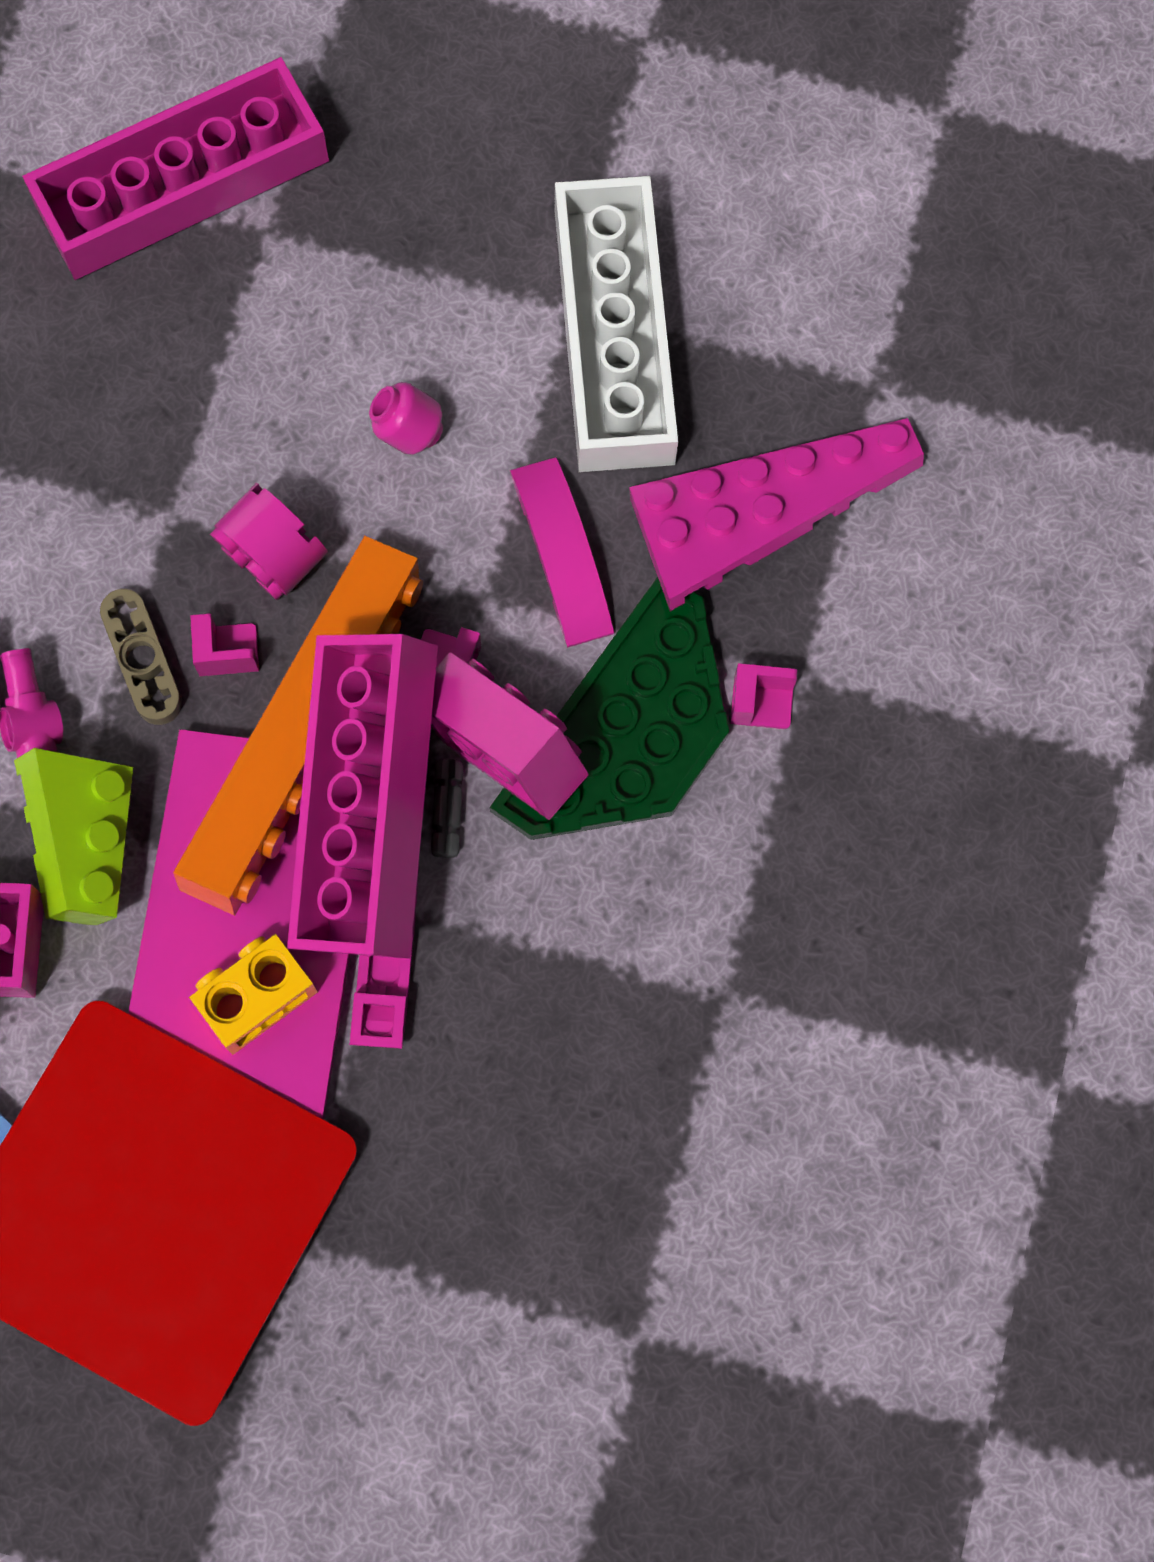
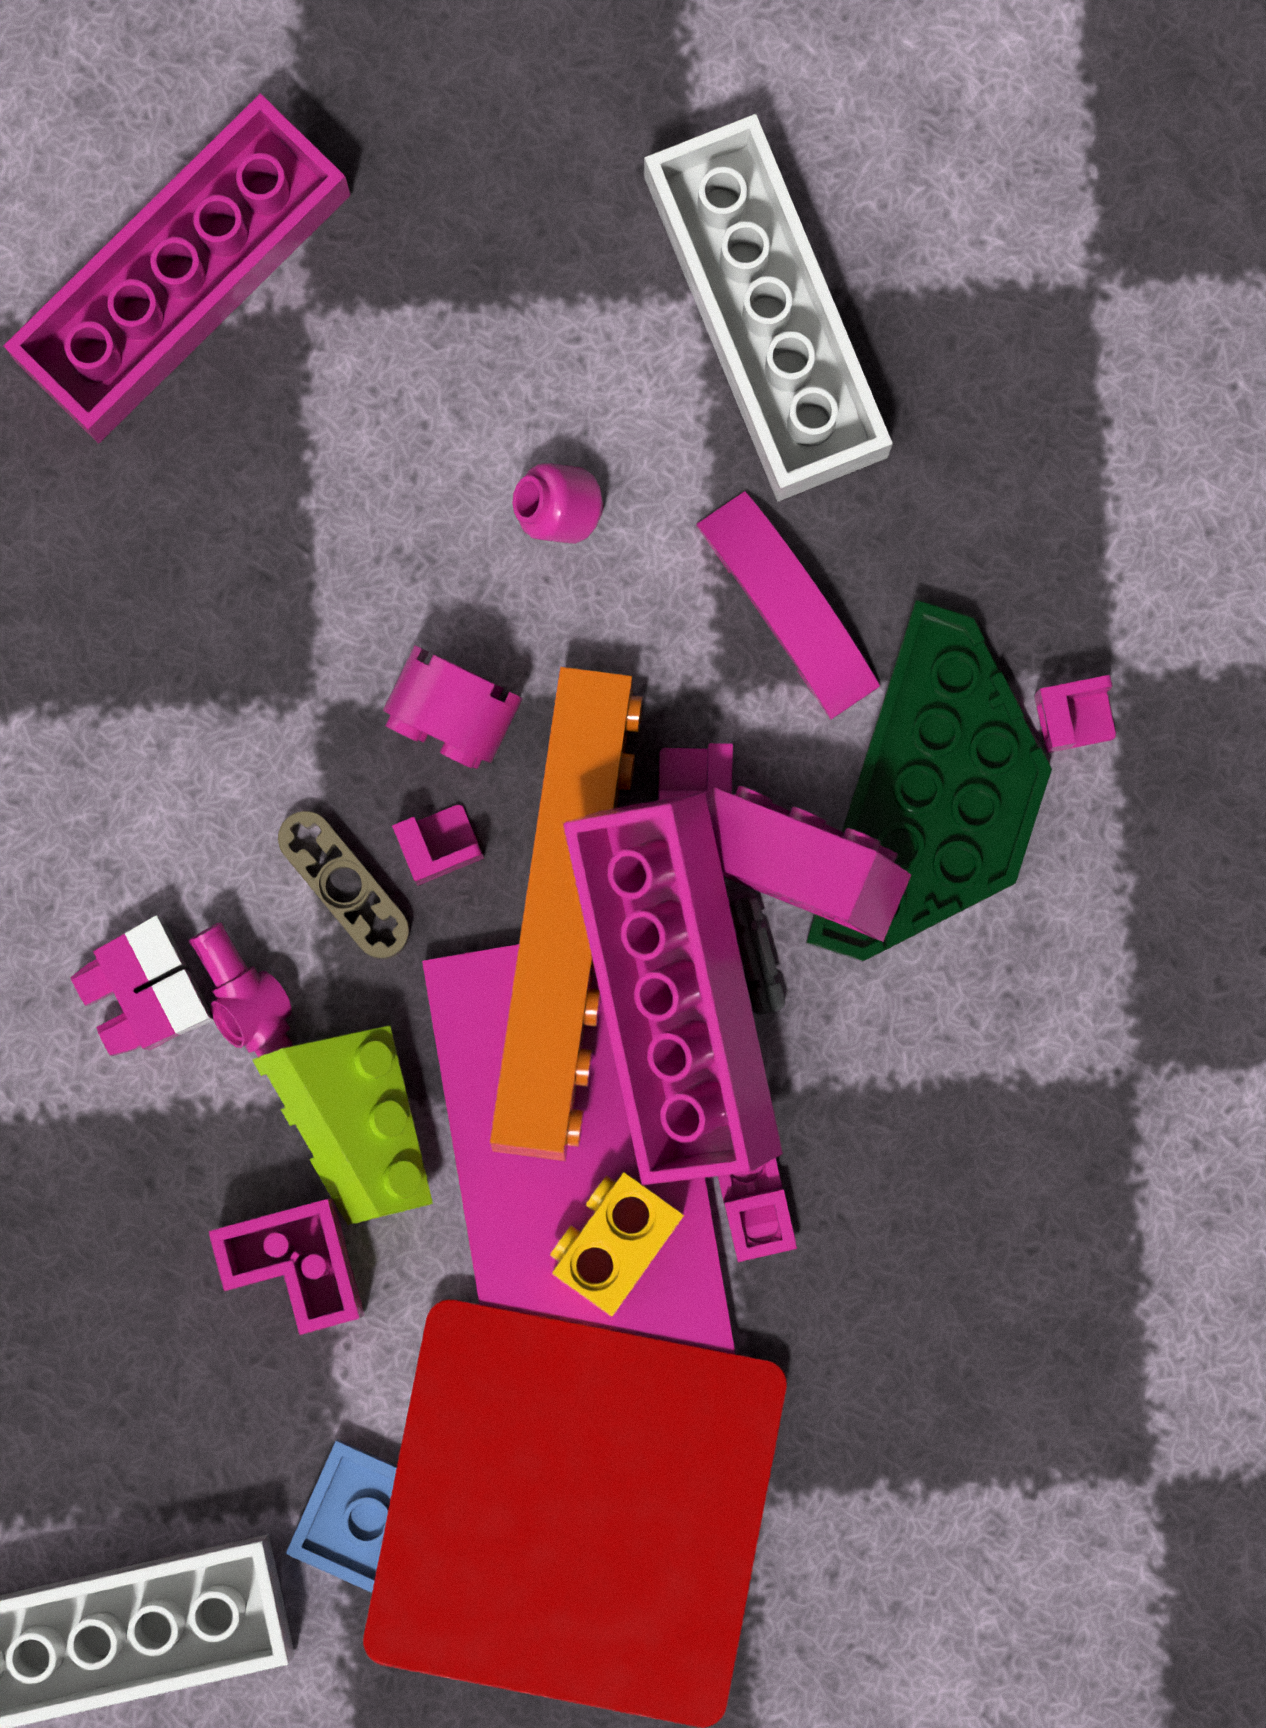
camera: 15 degrees left, 10 degrees up
dark pink wing [629,418,924,611] -> none

